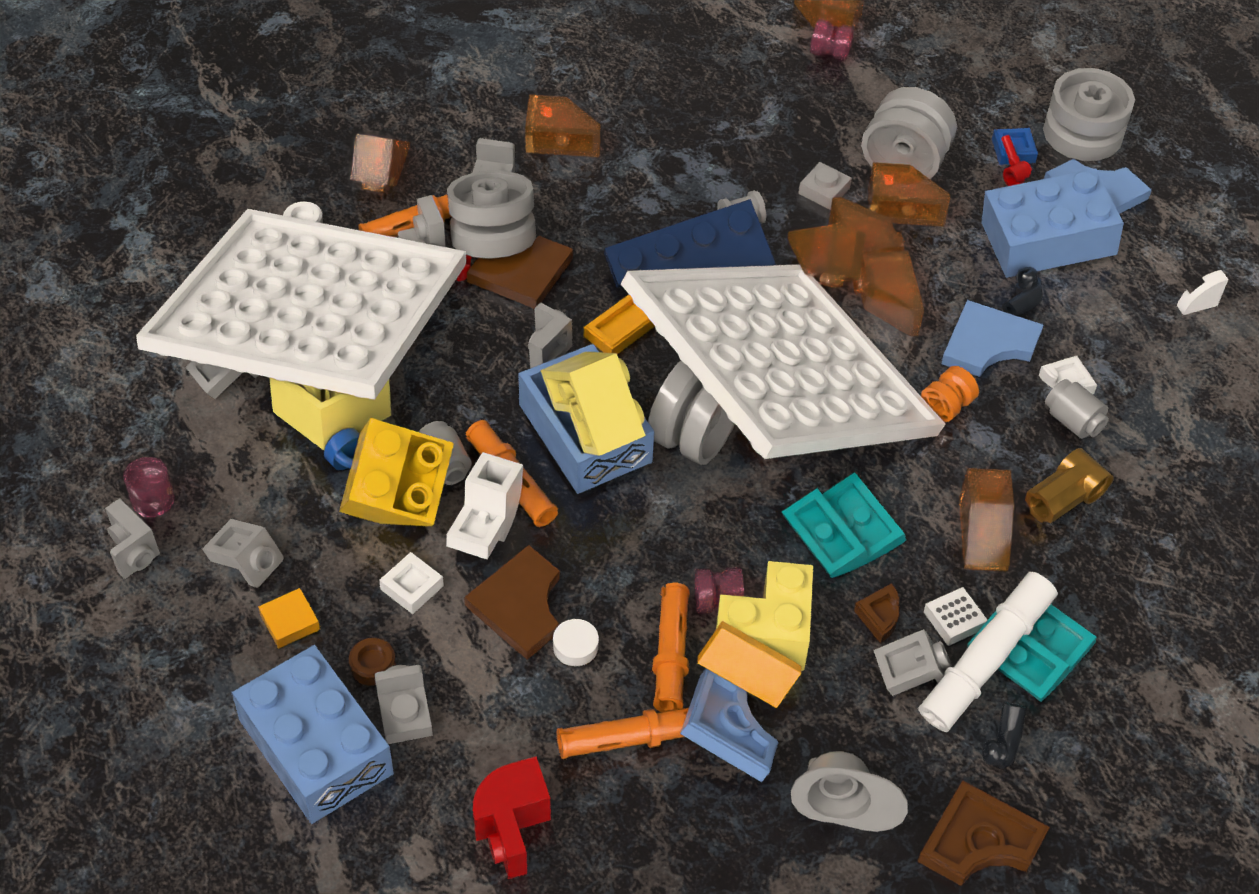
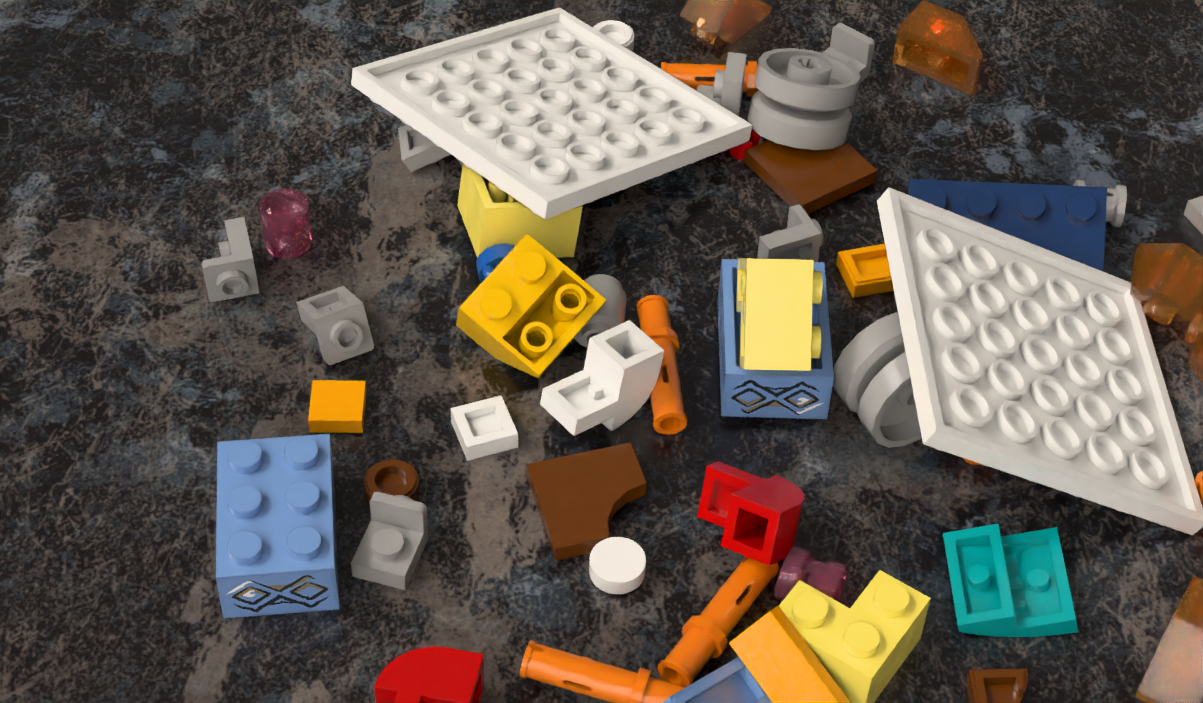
camera: 30 degrees right, 5 degrees down
none -> red brick [697,461,804,566]

